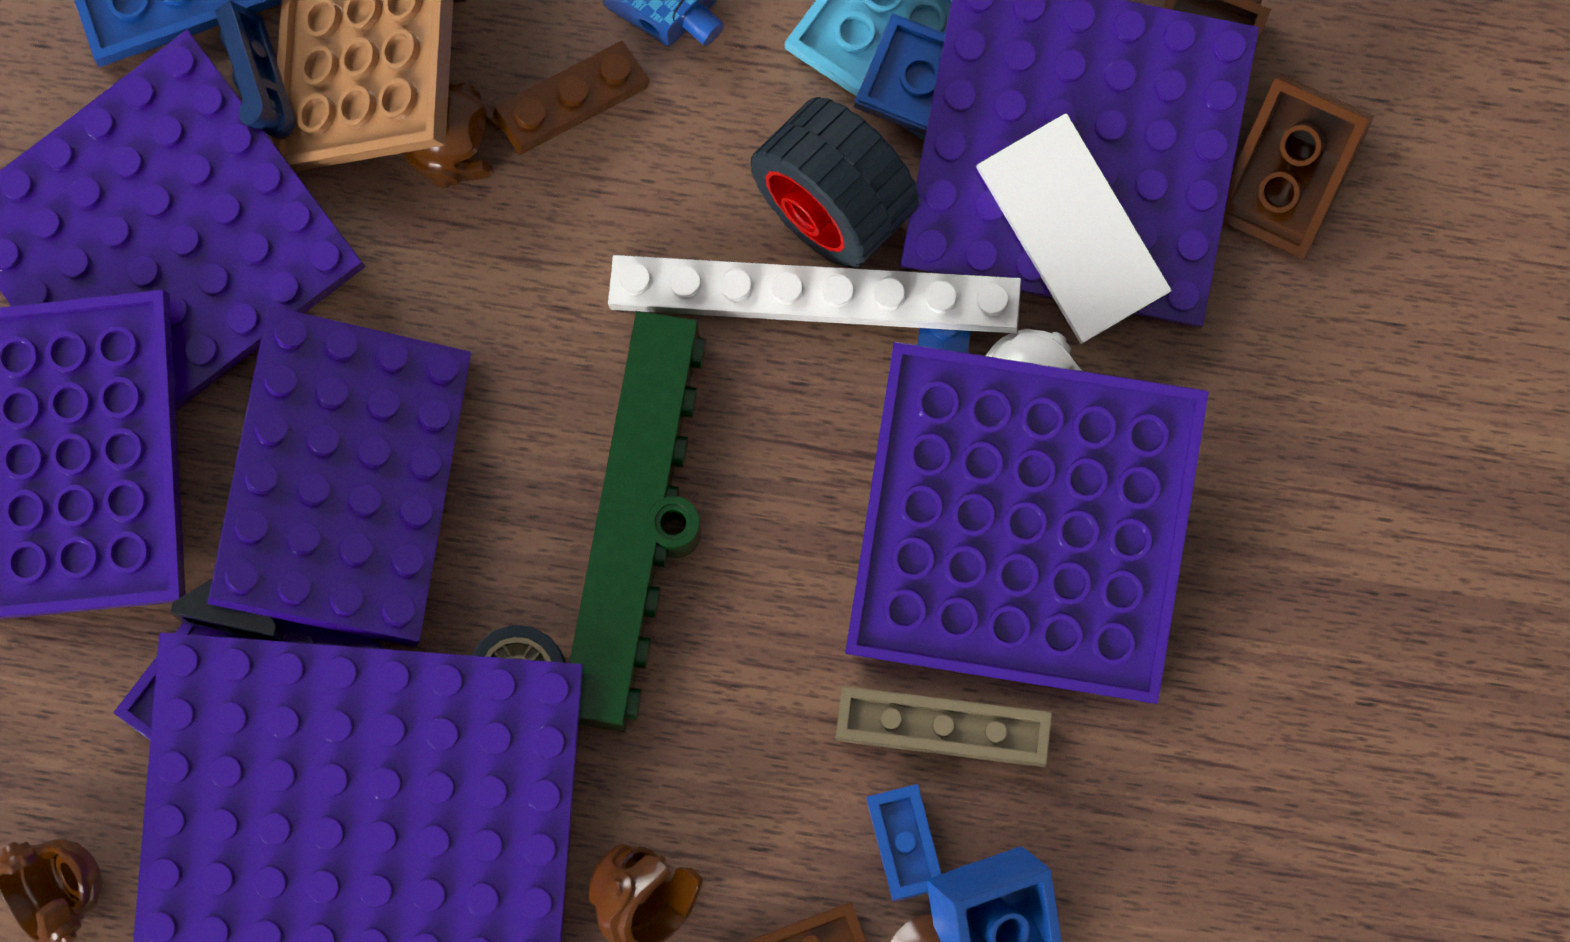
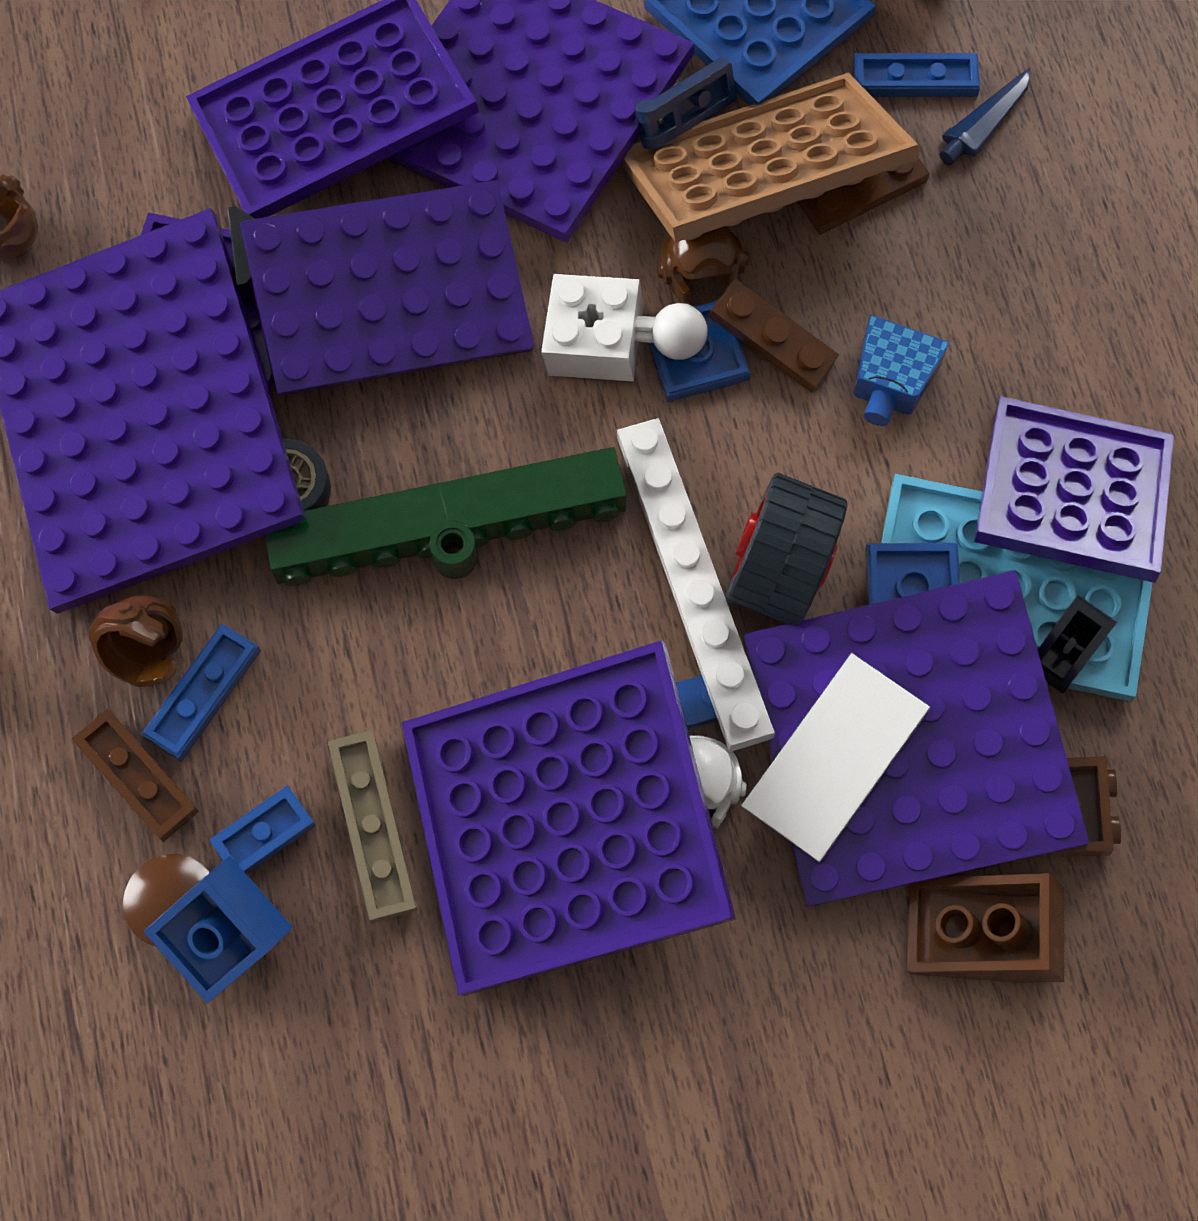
camera: 65 degrees right, 5 degrees down
none -> blue tile [141,623,261,762]
none -> white brick [541,274,707,381]
none -> blue tile [647,301,751,402]

